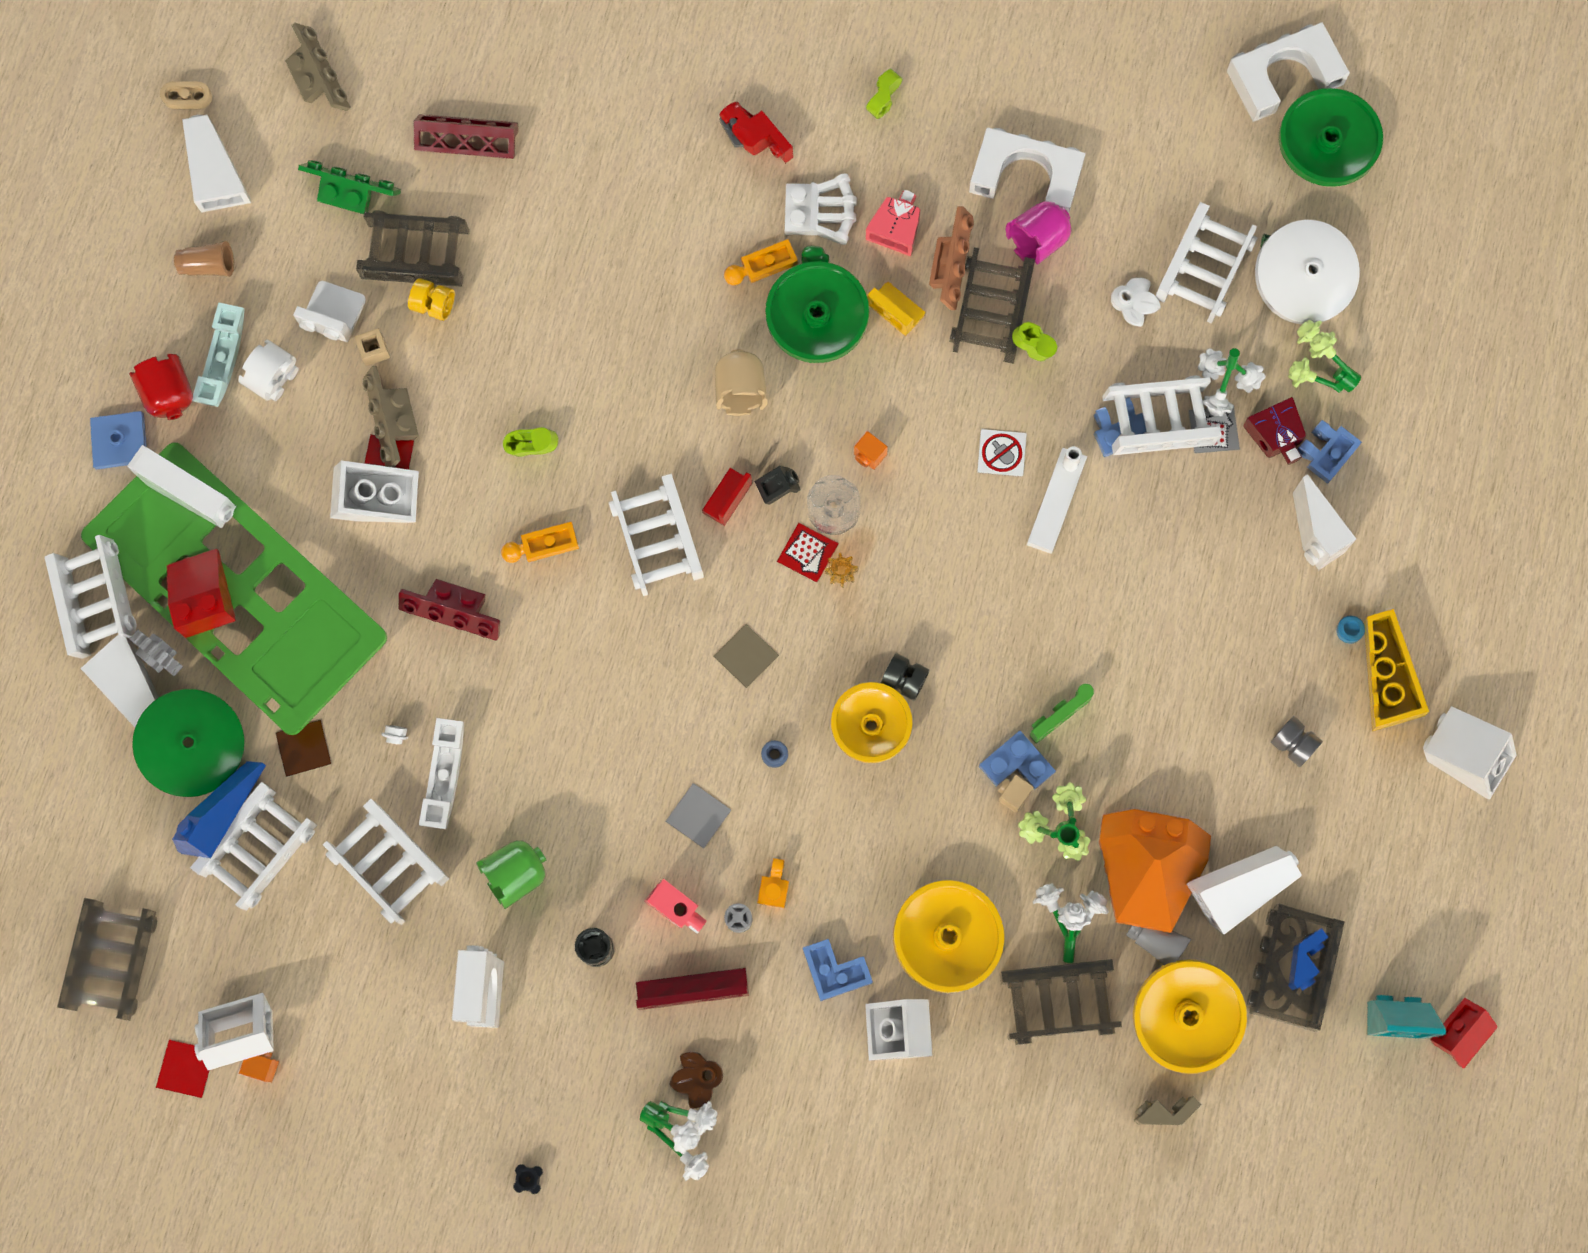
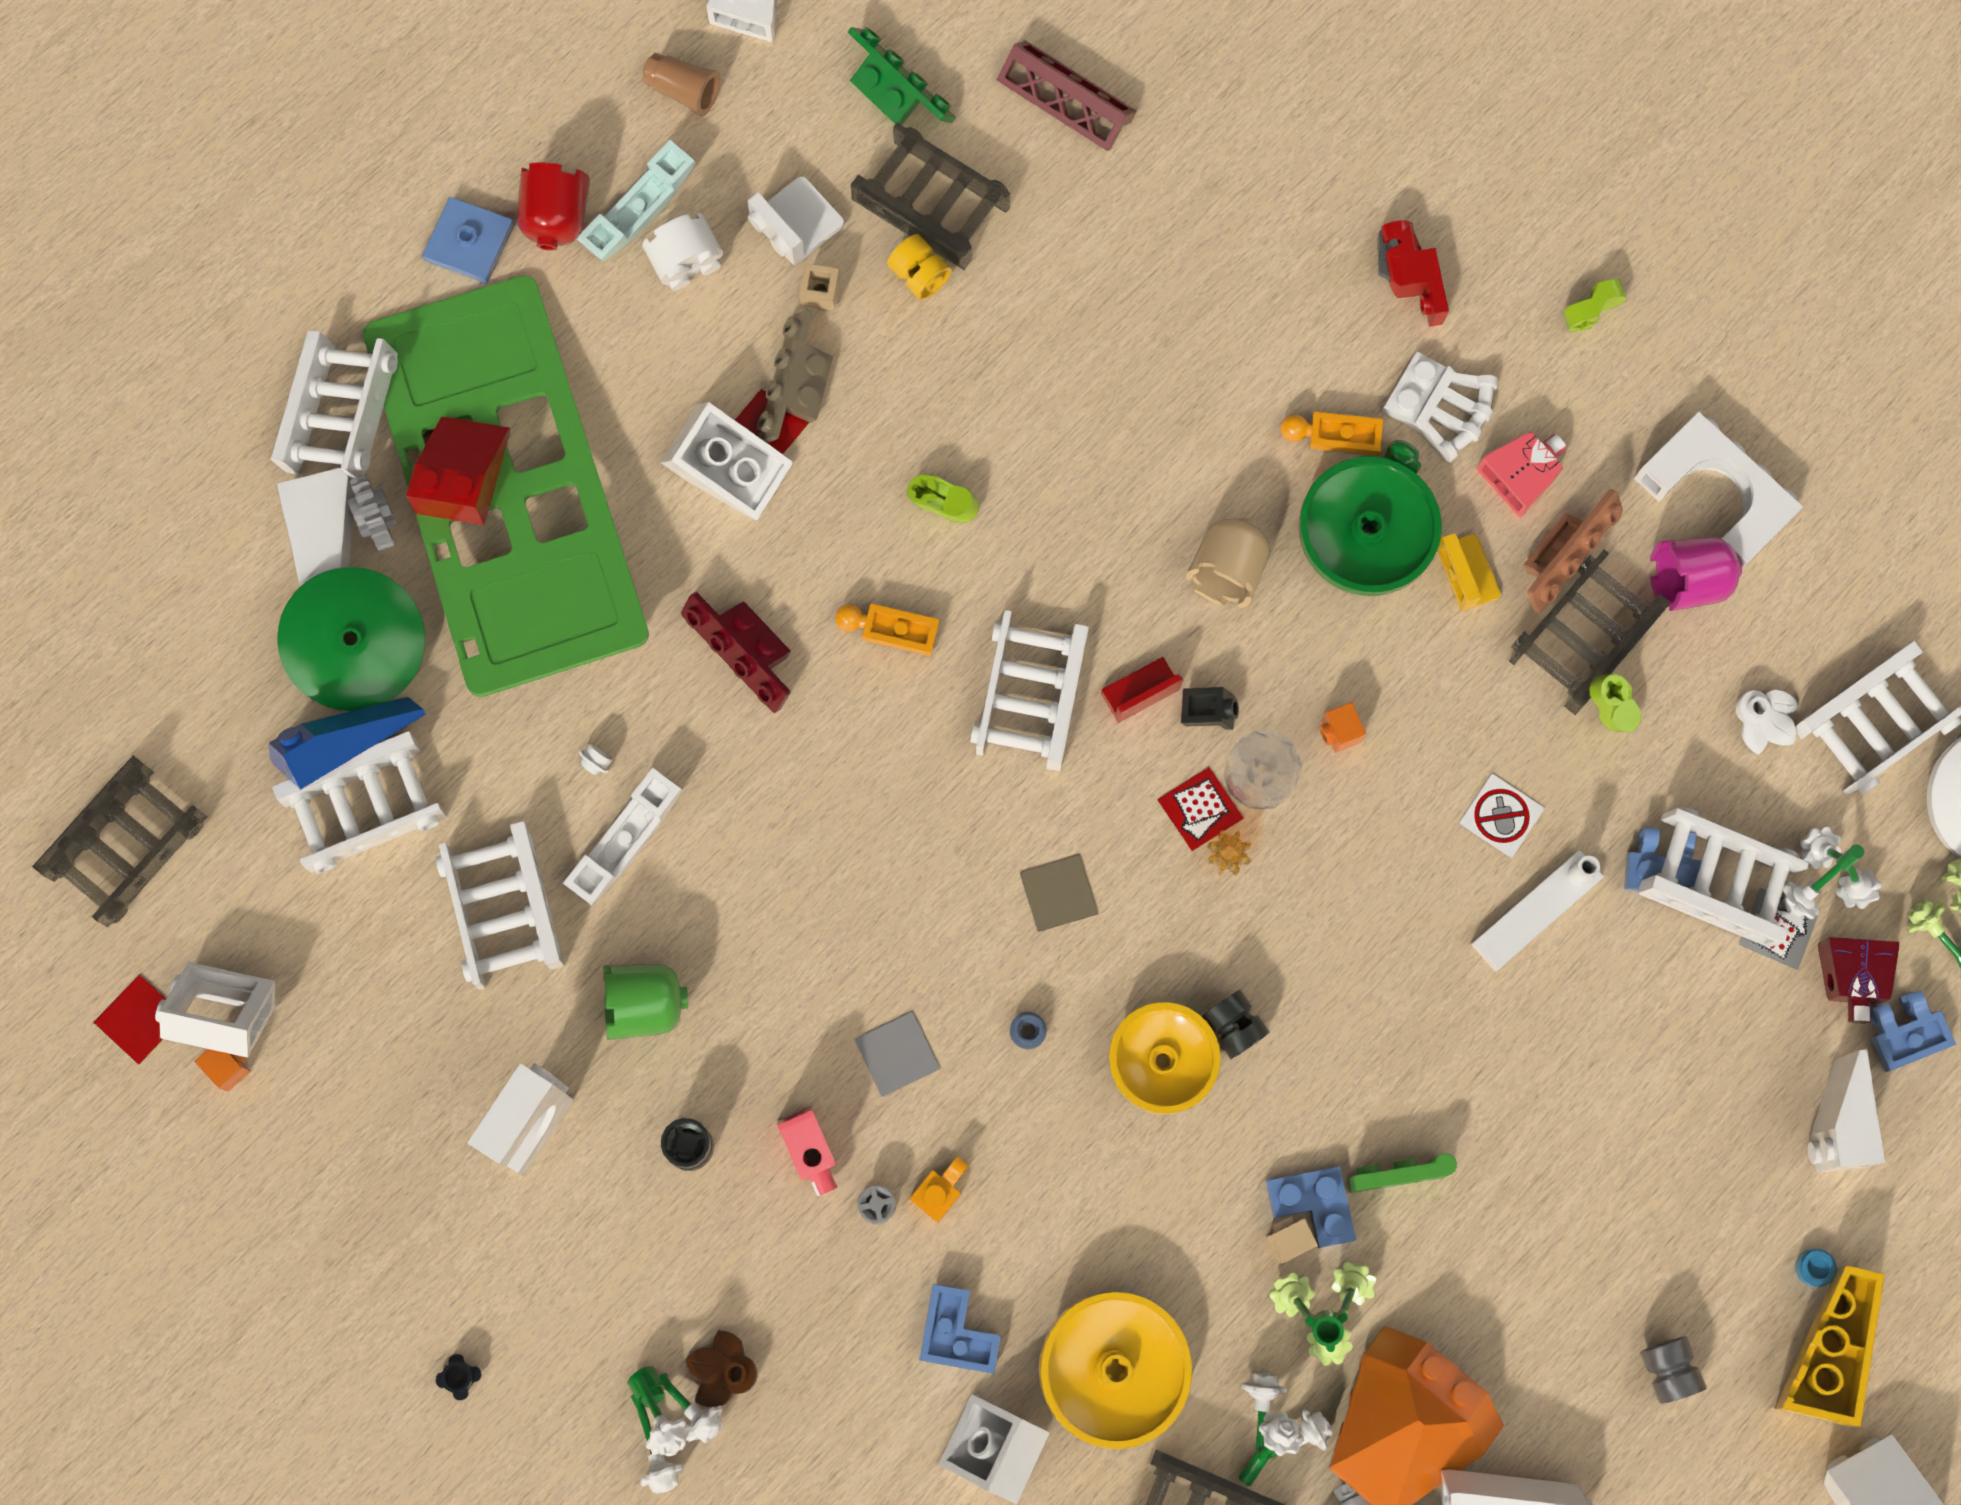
camera: 20 degrees right, 0 degrees up
white slope [127,445,236,528] -> none
reddish brown sticker [276,720,331,777] -> none
dark red fence [636,968,749,1010] -> none

